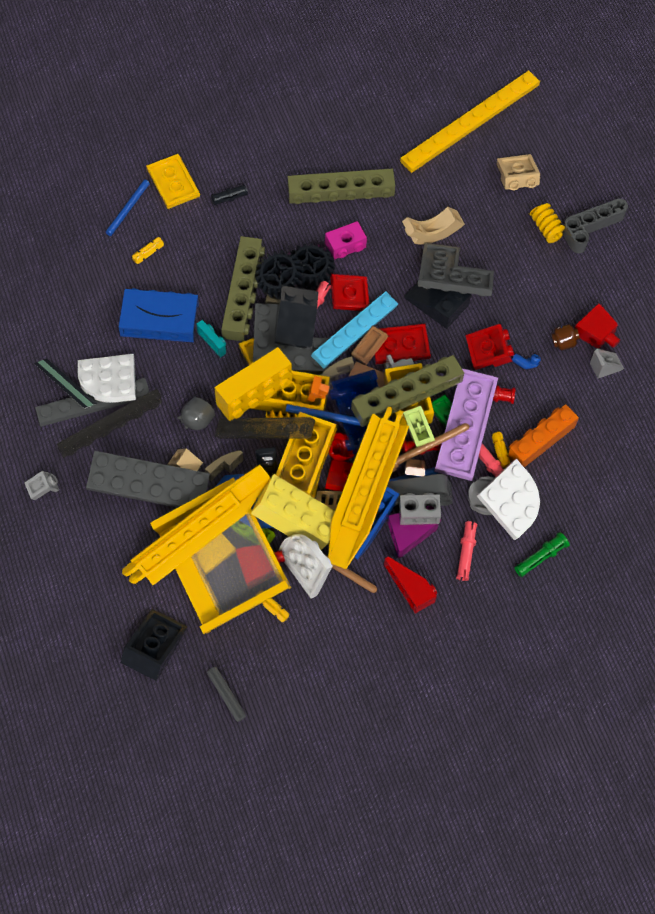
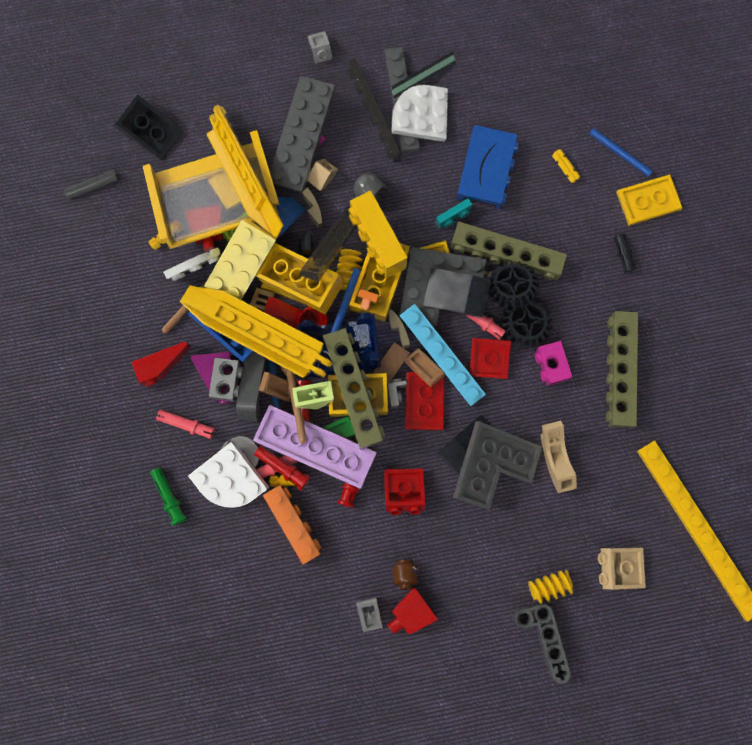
camera: 100 degrees right, 15 degrees up
blue arm [512,353,541,369] -> none
none -> red pin [254,445,311,491]

